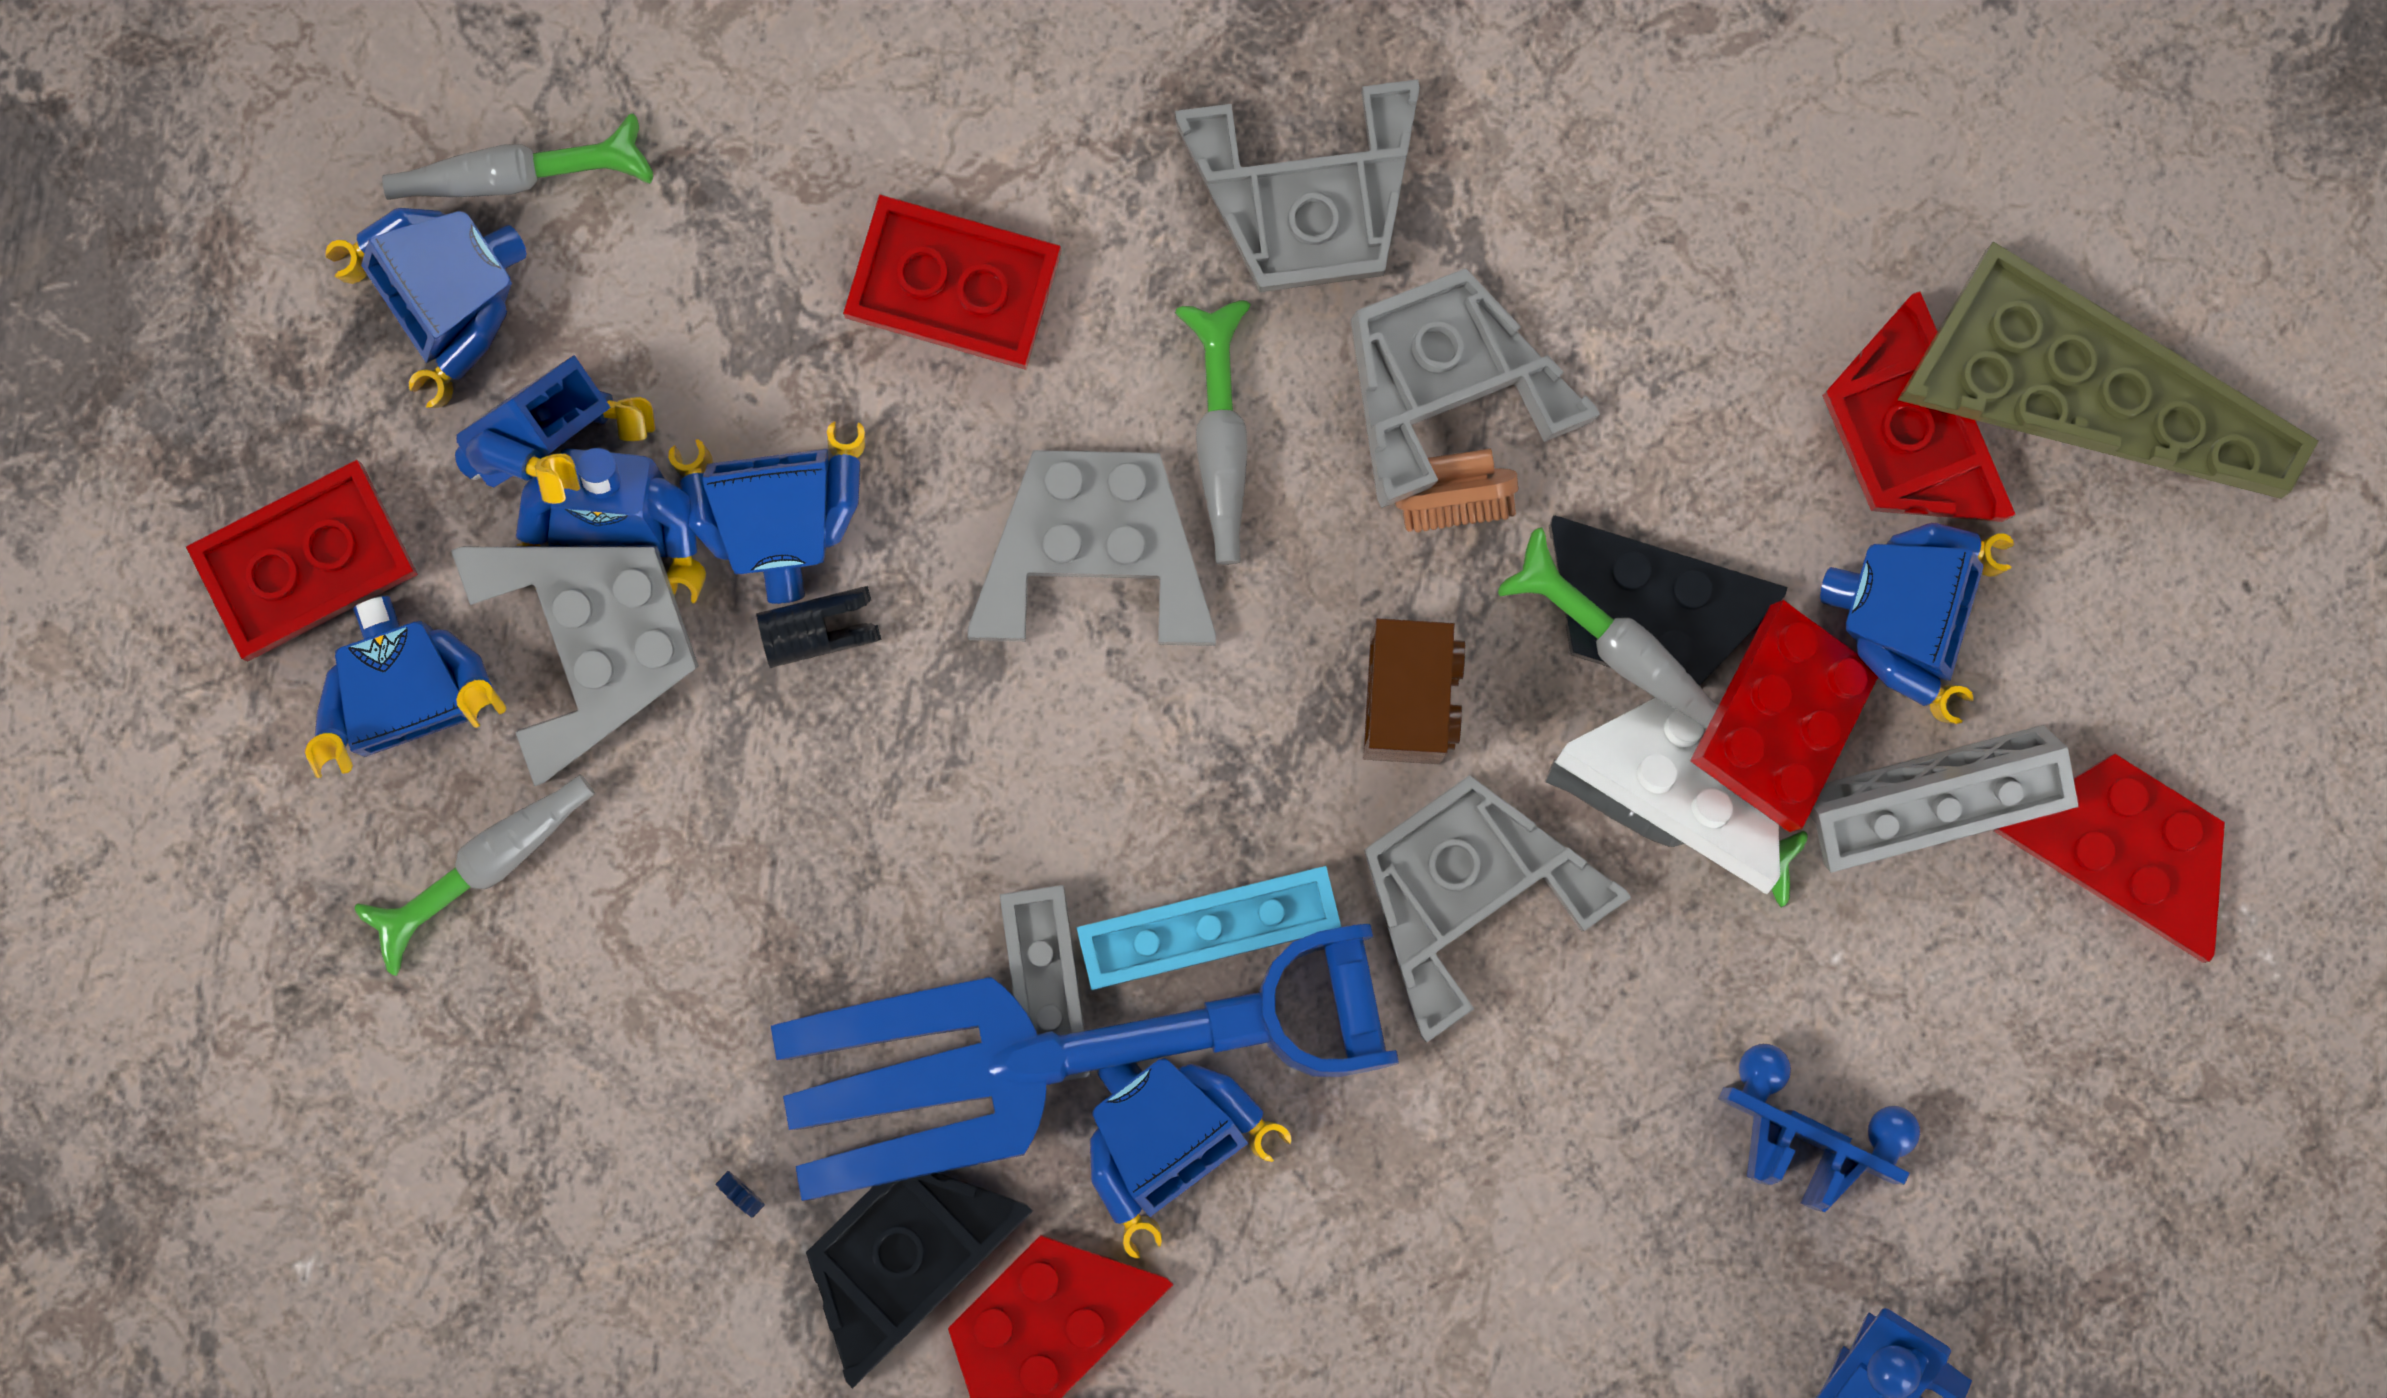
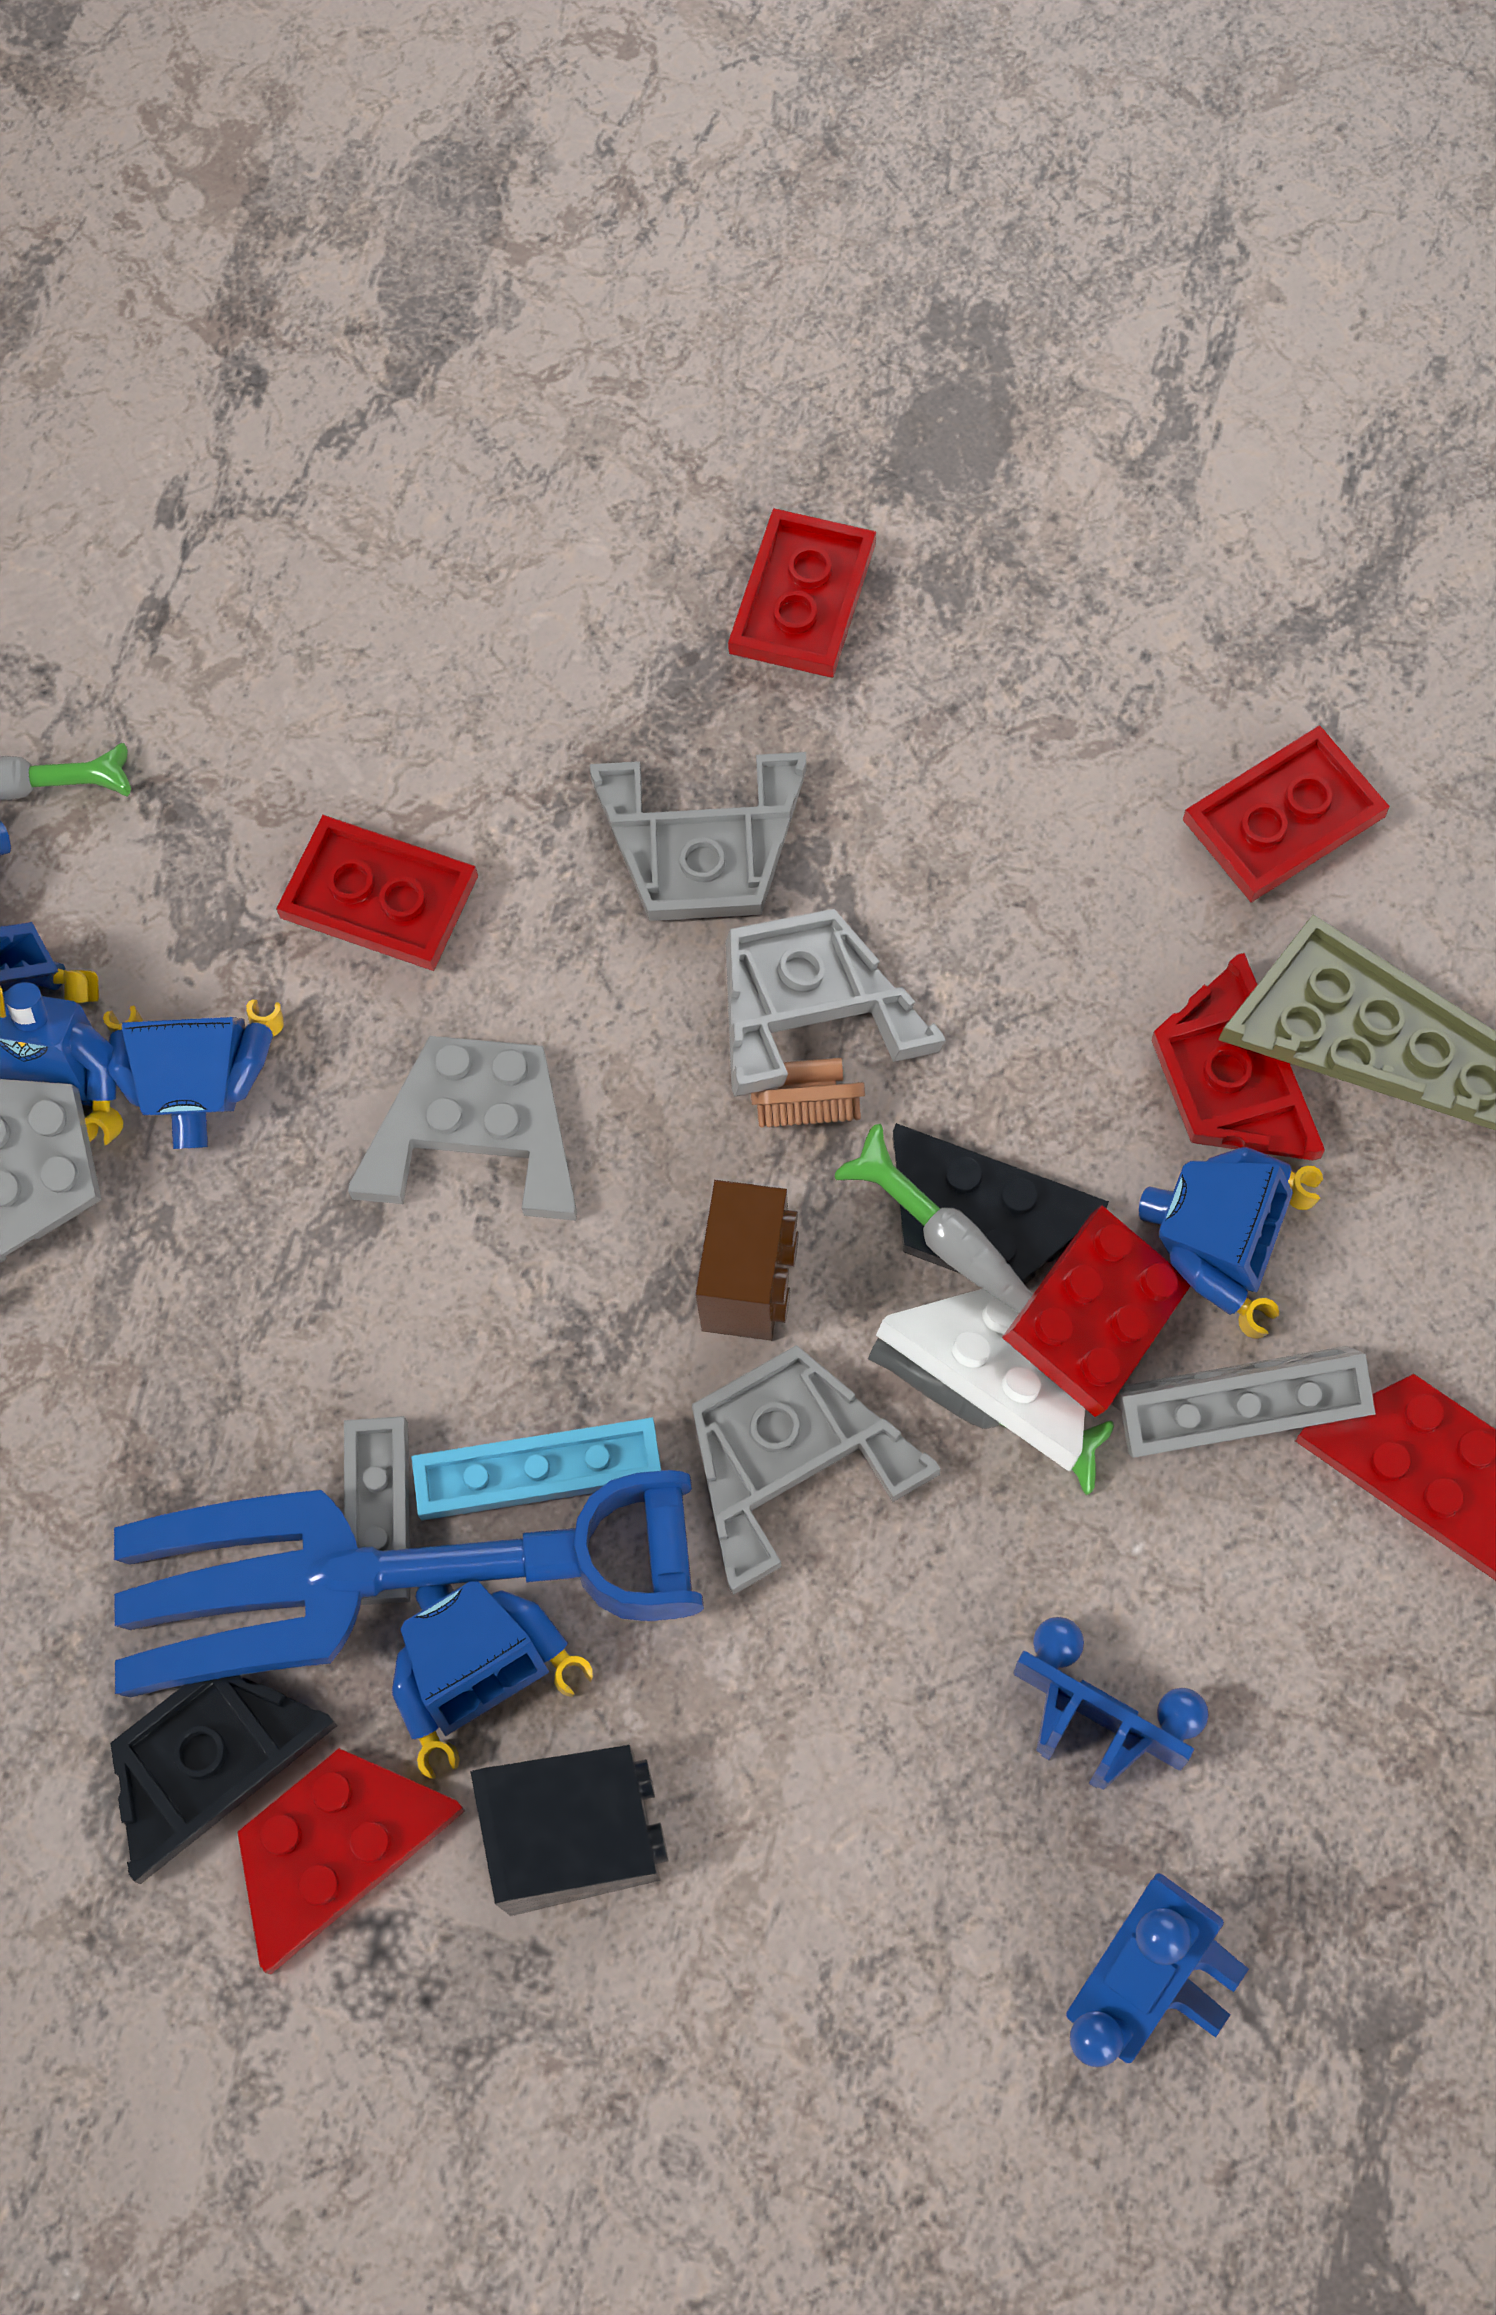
camera: 10 degrees right, 15 degrees down
dark blue piece [715,1171,765,1218] -> none
black hinge [756,586,882,668] -> none
light grey piece [1175,300,1251,565] -> none
none -> black slope [470,1745,669,1916]
none -> red plate [1183,725,1390,903]

